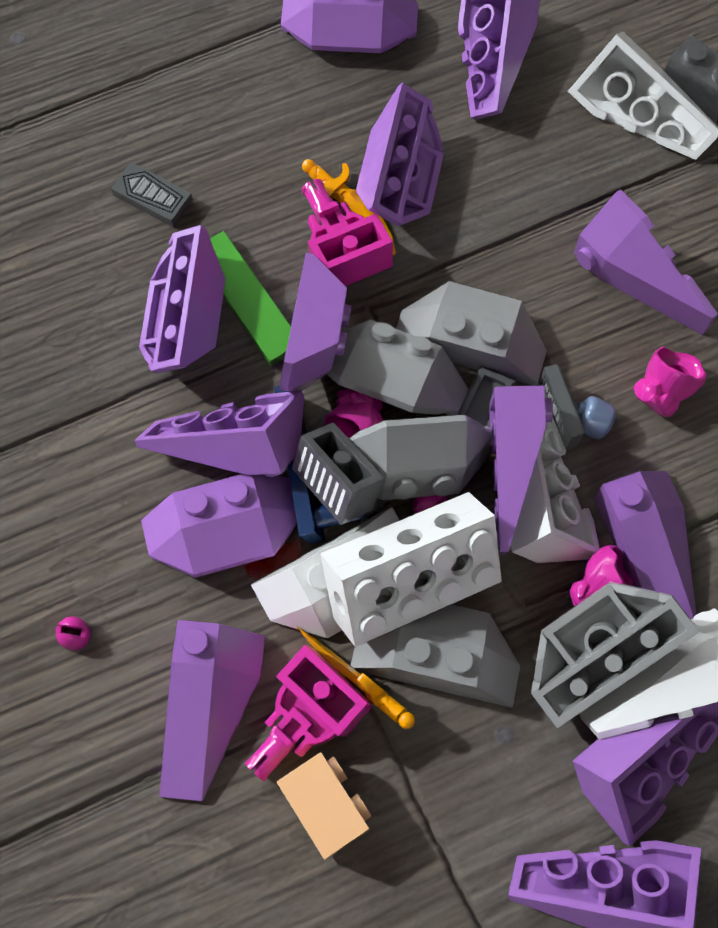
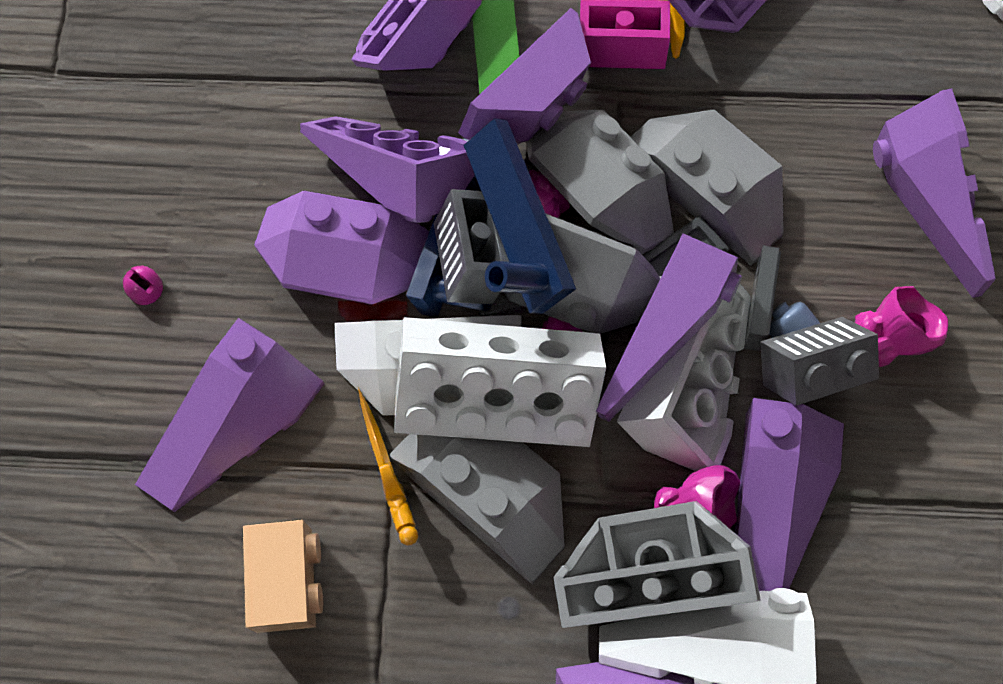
camera: 35 degrees right, 0 degrees up
dark pink brick [245,645,374,781] -> none
none -> dark blue piece [463,118,576,314]
none -> flat silver brick [760,317,879,406]

